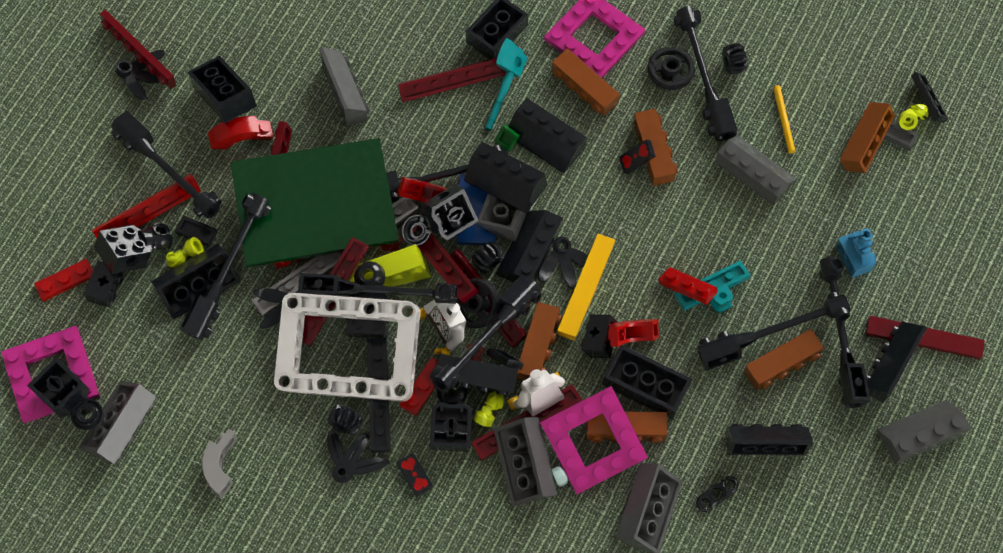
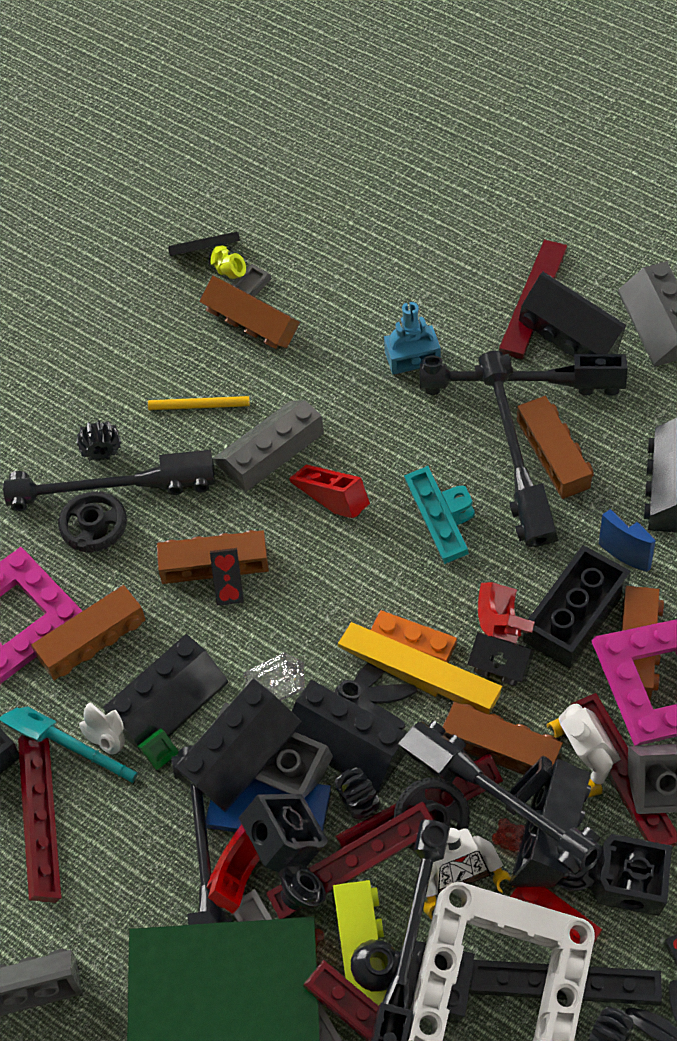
camera: 75 degrees left, 10 degrees down
neon yellow arm [474,391,505,427] -> none
red plate [659,267,718,305] -> none
none -> white plate [79,703,125,754]
none -> clear hinge [243,653,305,701]
none -> red slope [289,464,370,518]
none -> orange plate [371,610,457,663]
none -> blue slope [599,509,656,572]

